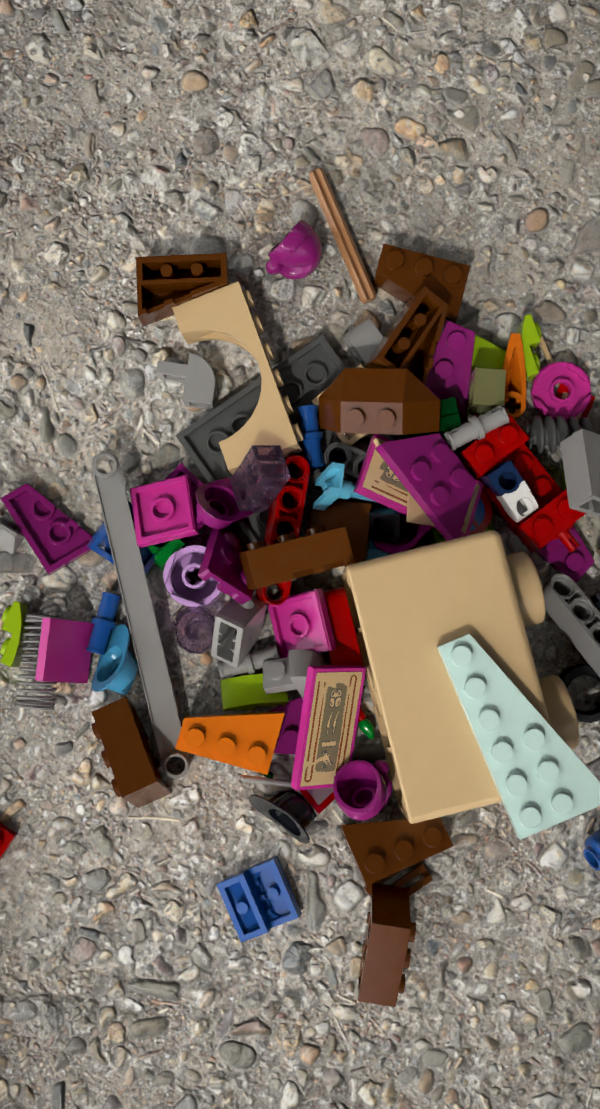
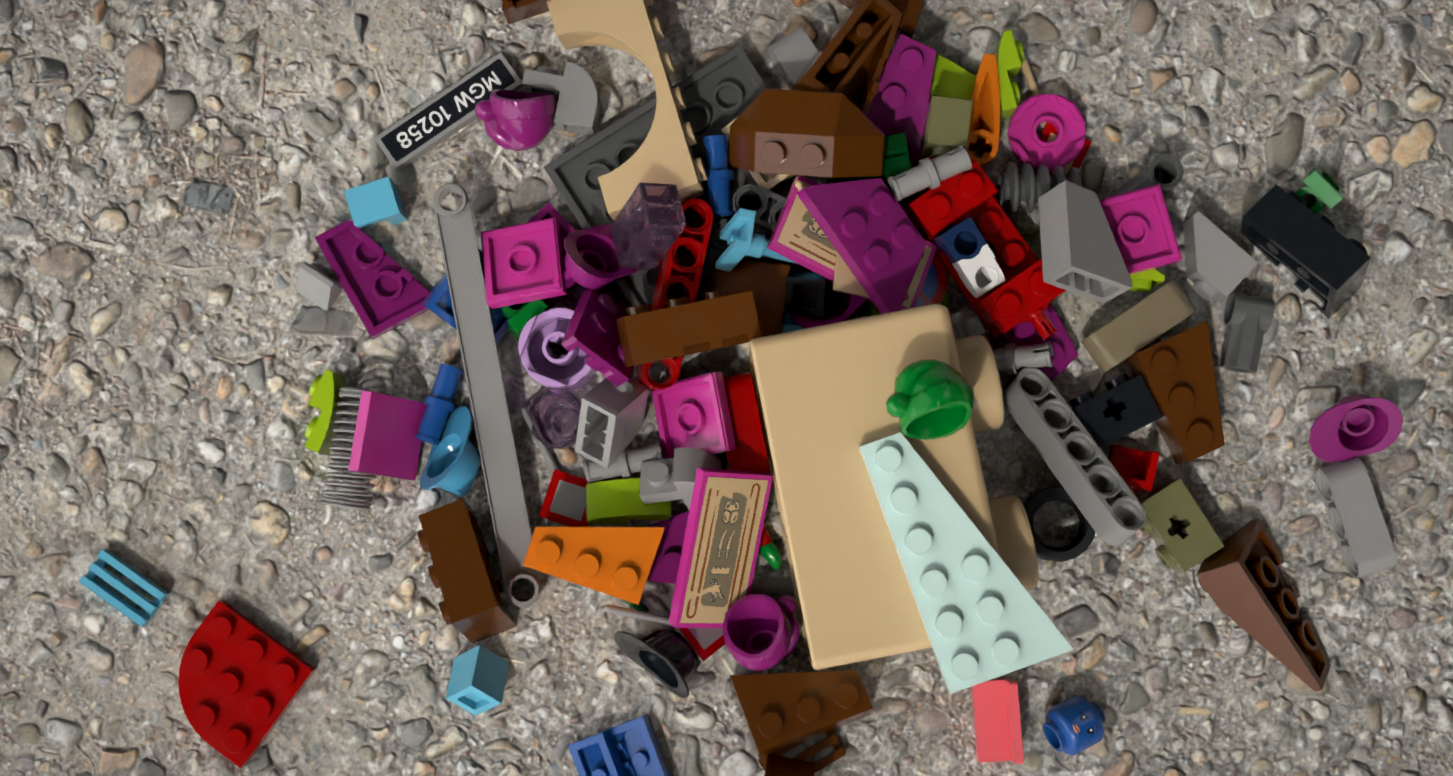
camera: 10 degrees right, 0 degrees up
none -> medium azure panel [344,176,408,228]
none -> tile [374,52,523,172]
none -> medium azure panel [446,645,509,716]
none -> magenta piece [475,89,557,151]
none -> piece [521,406,595,527]
none -> green piece [886,359,974,440]
none -> coral panel [971,678,1024,764]
none -> light grey pin [992,341,1054,375]

